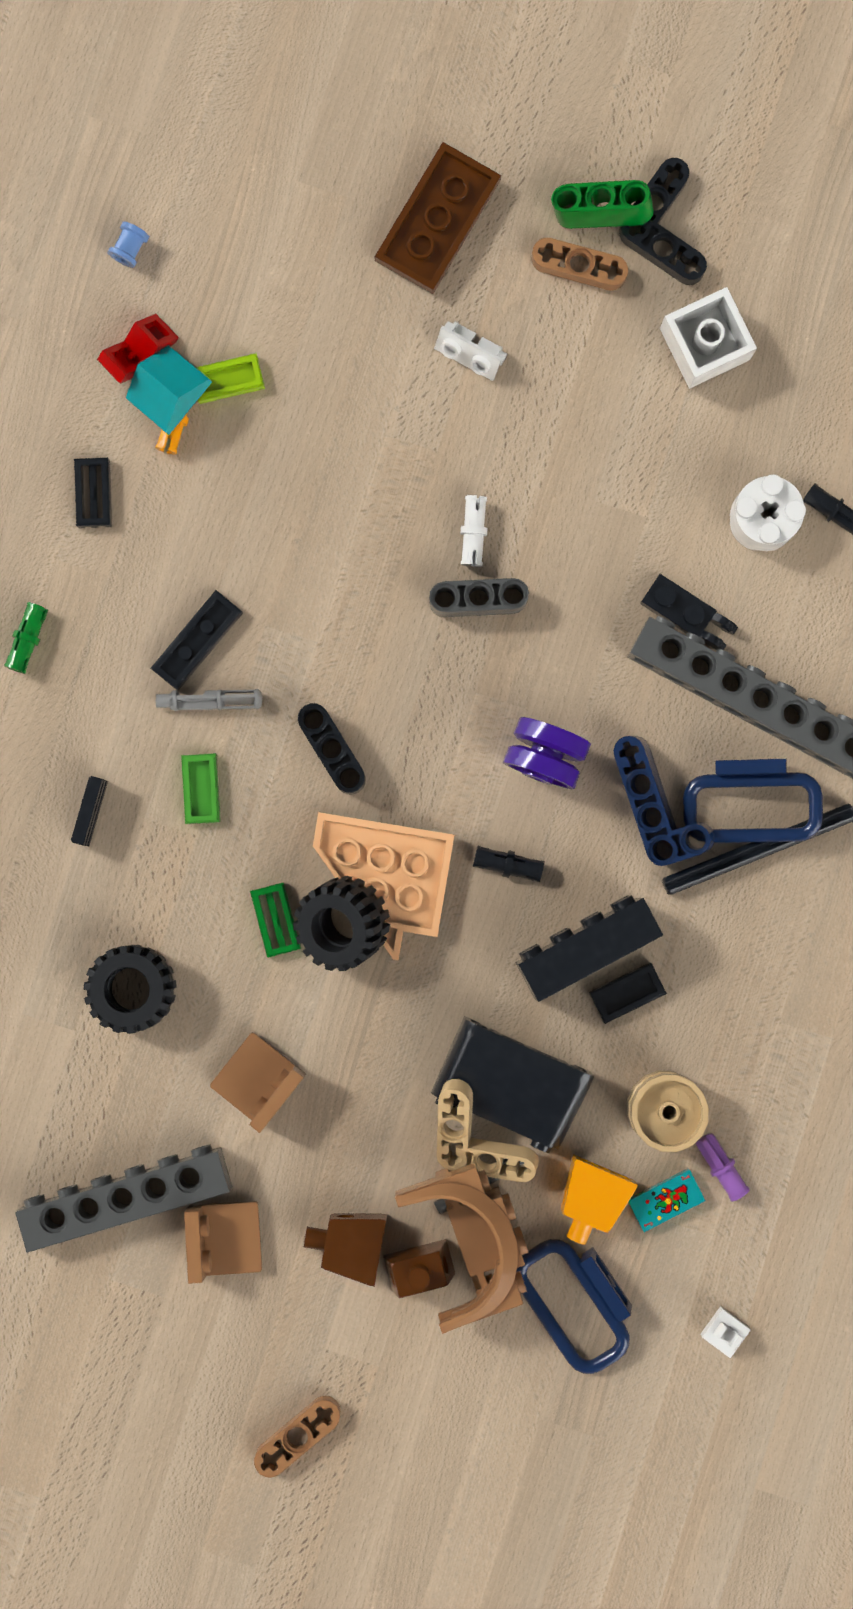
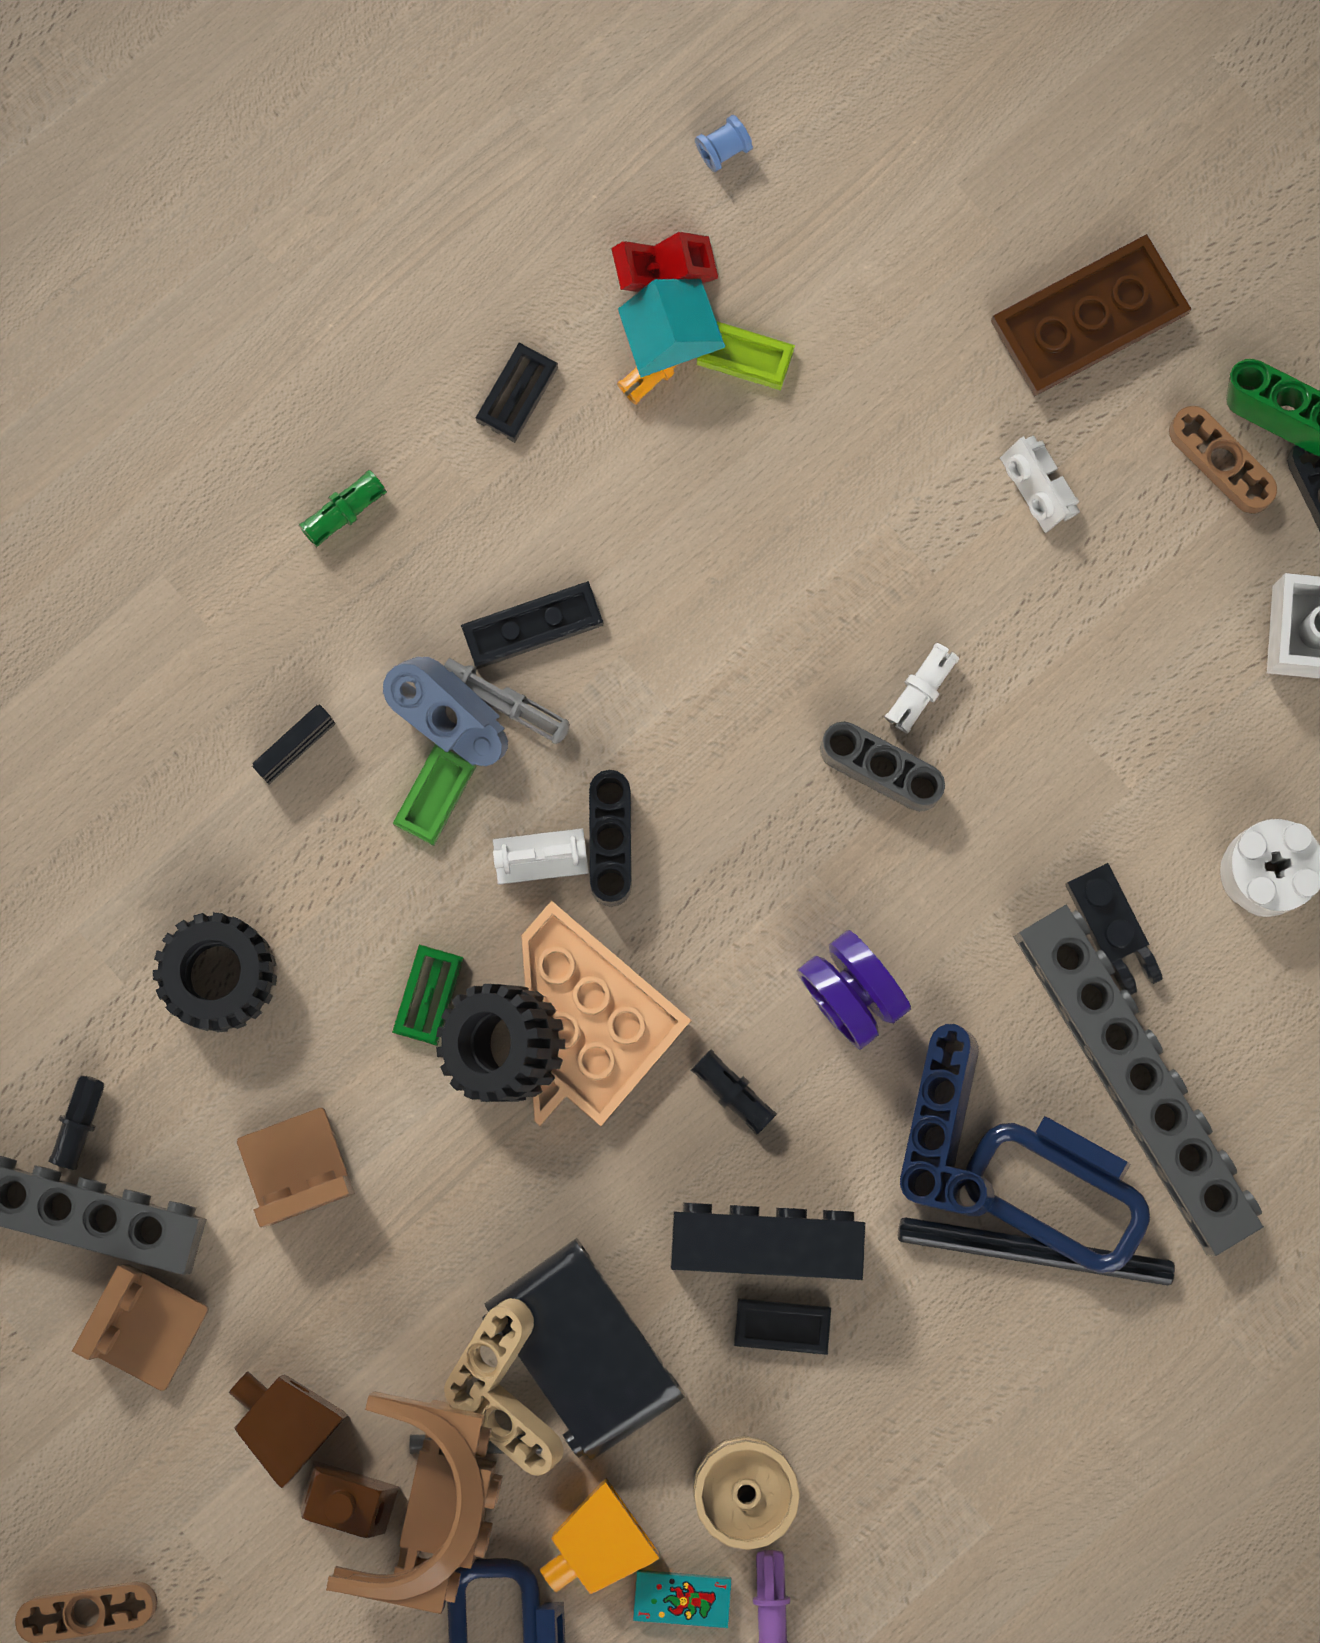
camera: 30 degrees right, 5 degrees down
none -> black axle [48,1075,105,1170]
none -> sand blue piece [383,657,508,766]
none -> white hinge [493,828,589,885]

